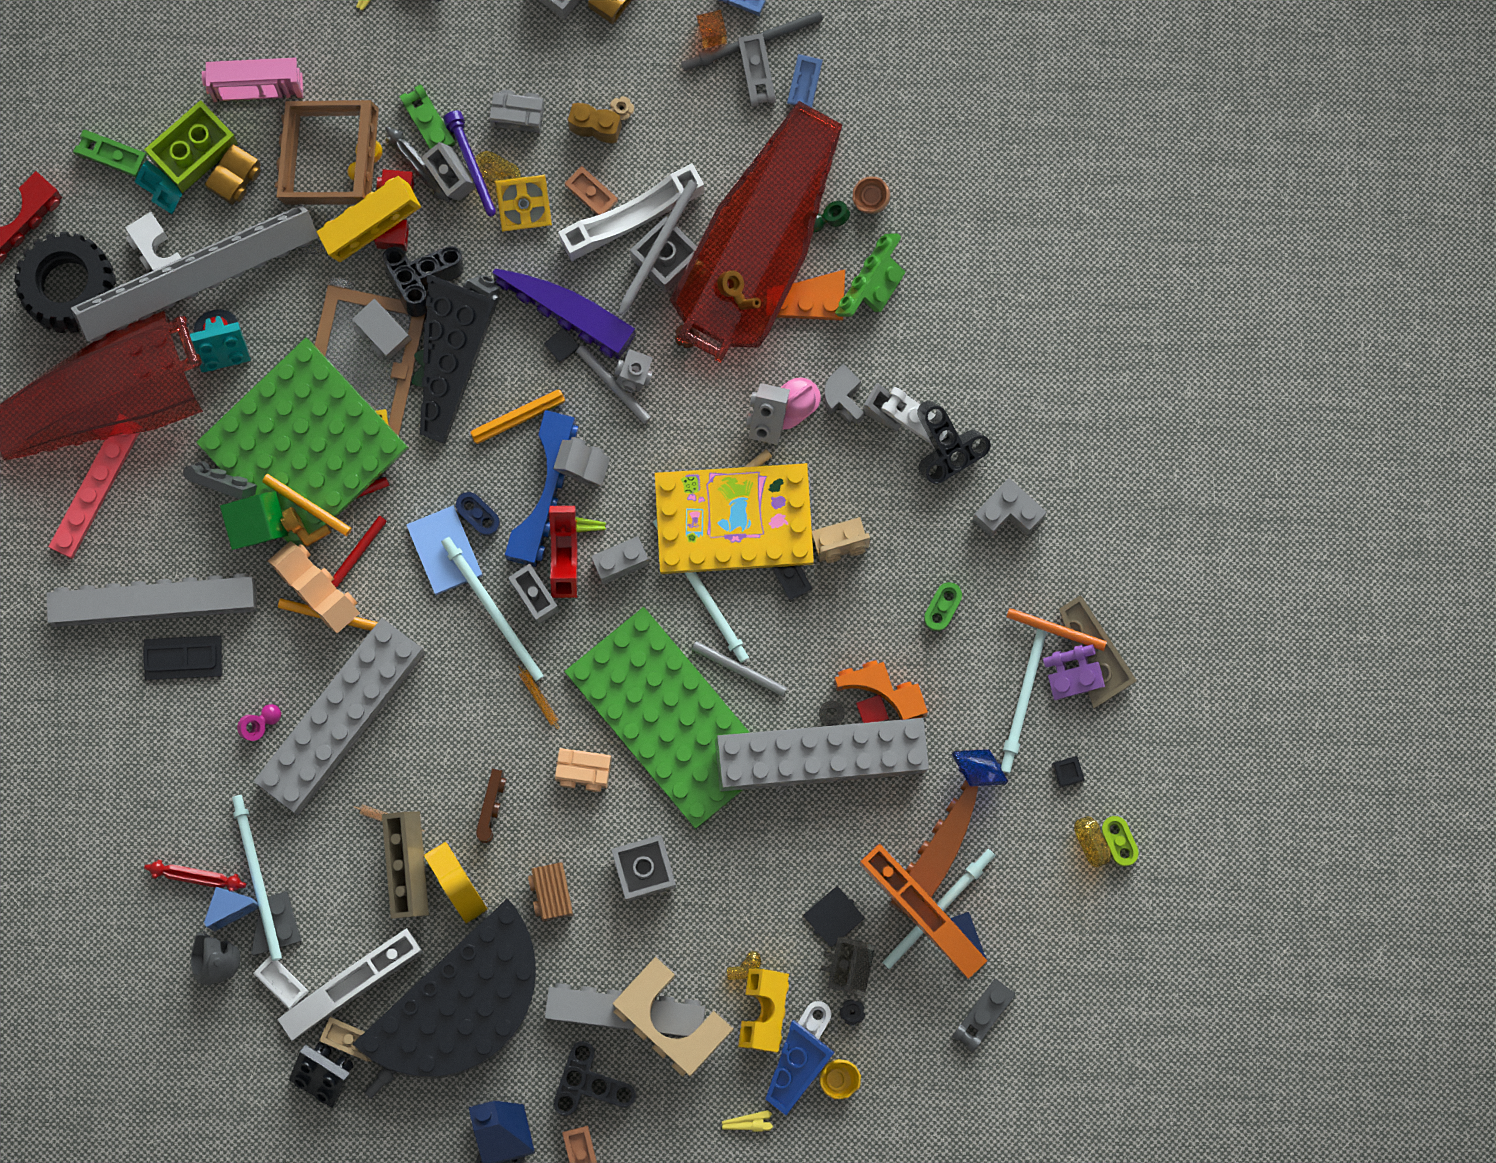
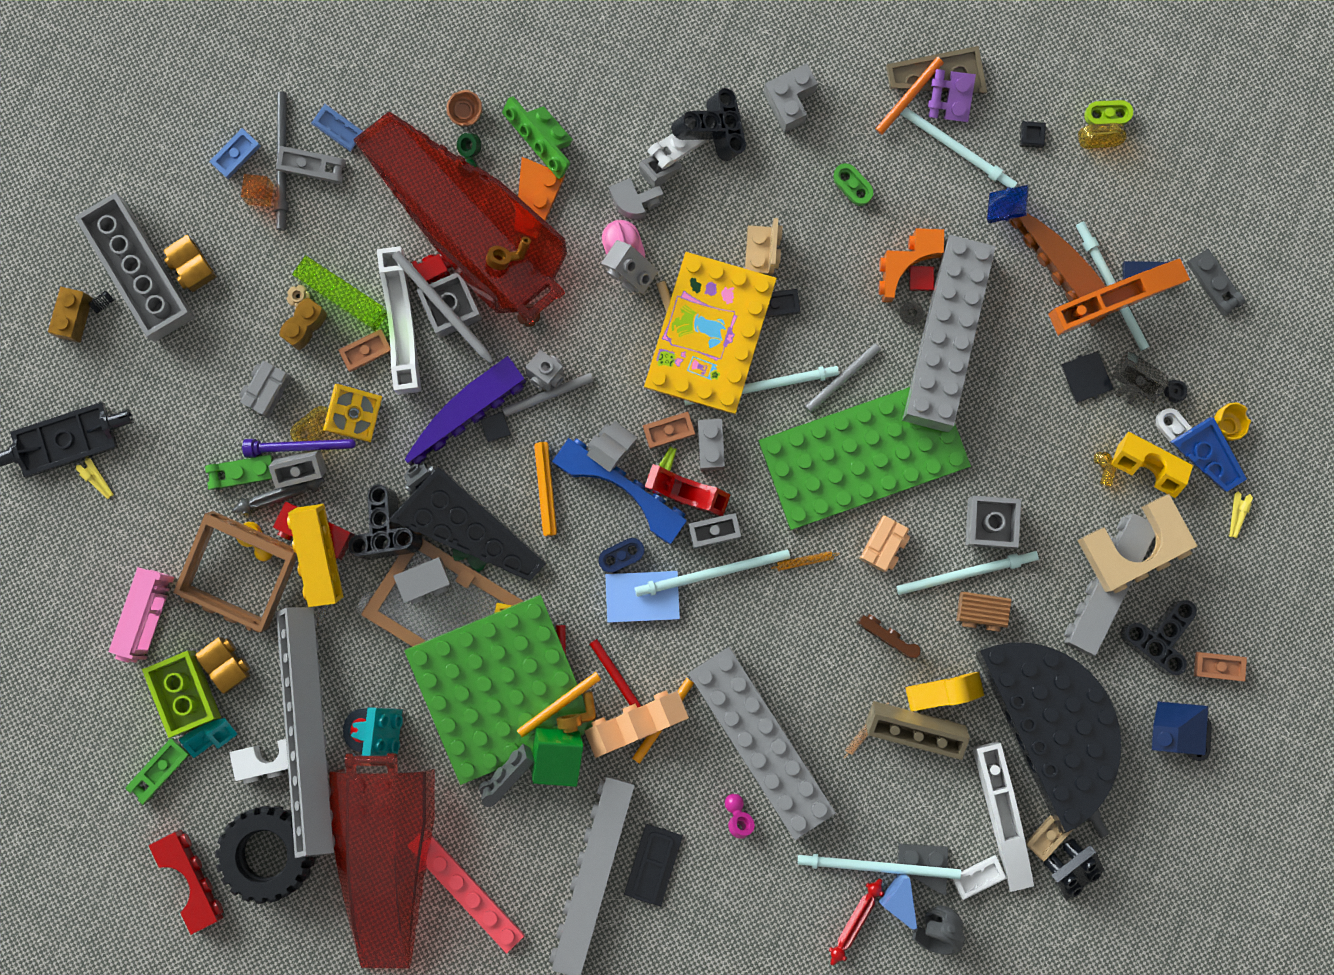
camera: 70 degrees left, 5 degrees up
none -> clear neon green brick [292,255,387,332]
none -> red brick [411,254,451,284]
none -> nougat plate [643,412,695,449]
none -> light aqua bar [896,551,1039,595]

